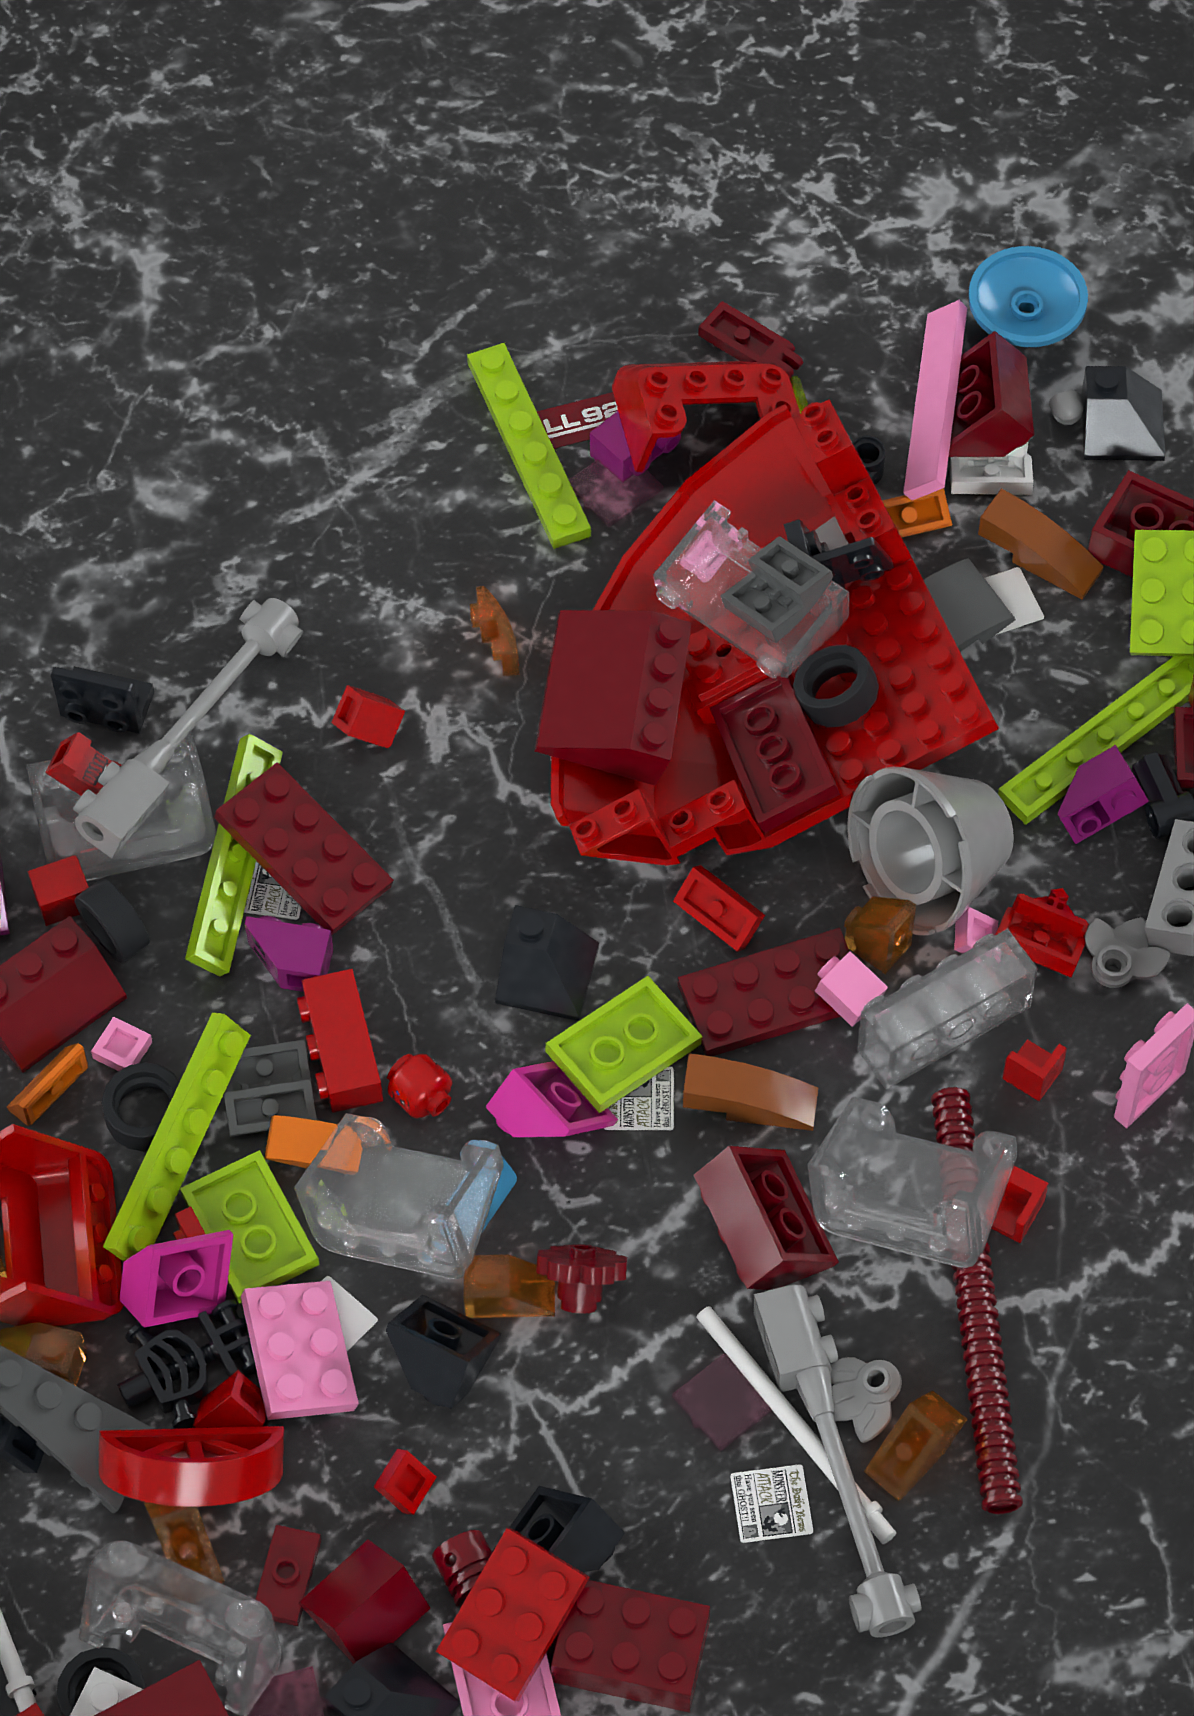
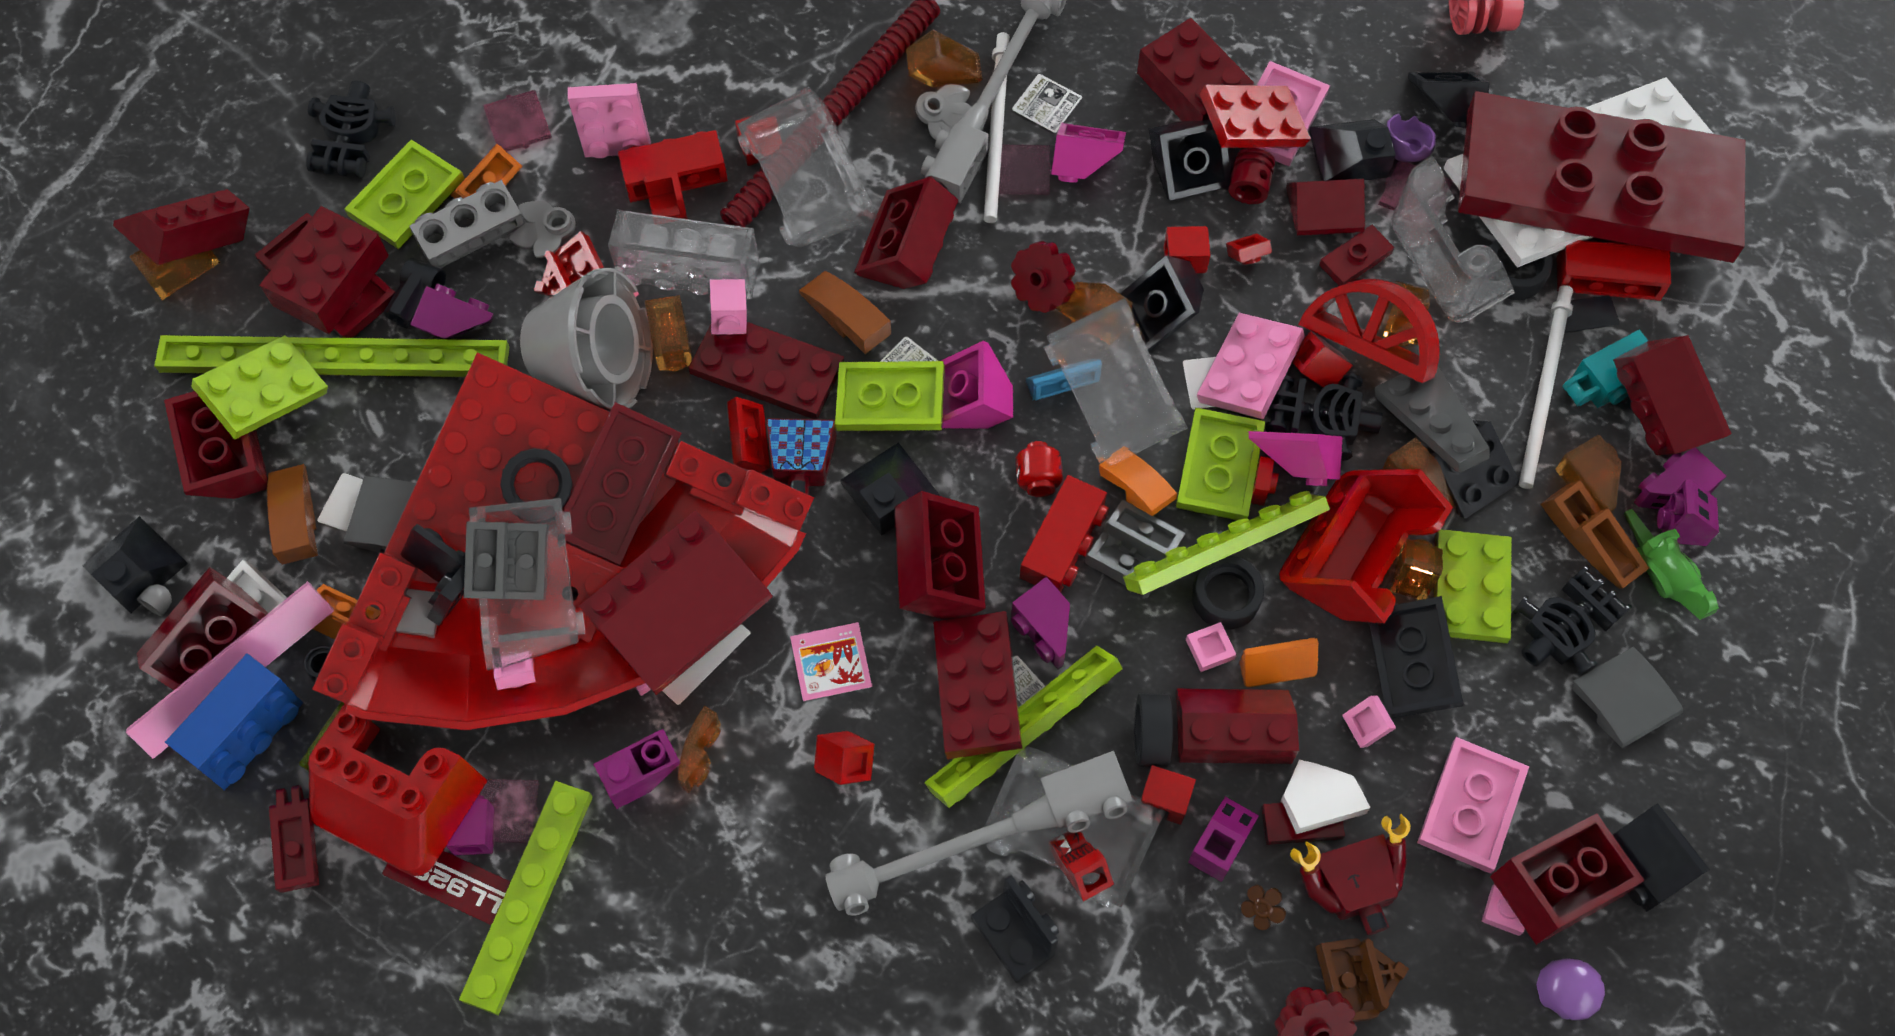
camera: 140 degrees left, 5 degrees up
dark azure dish [968,246,1088,347] -> none
none -> blue brick [165,653,303,791]
none -> magenta slope [593,729,680,809]
none -> red brick [618,130,728,203]
none -> torso [767,418,837,495]
none -> sticker [790,622,872,701]
none -> dark red brick [895,491,986,620]
none -> dark pink slope [1051,123,1126,182]
none -> red panel [1164,226,1211,273]

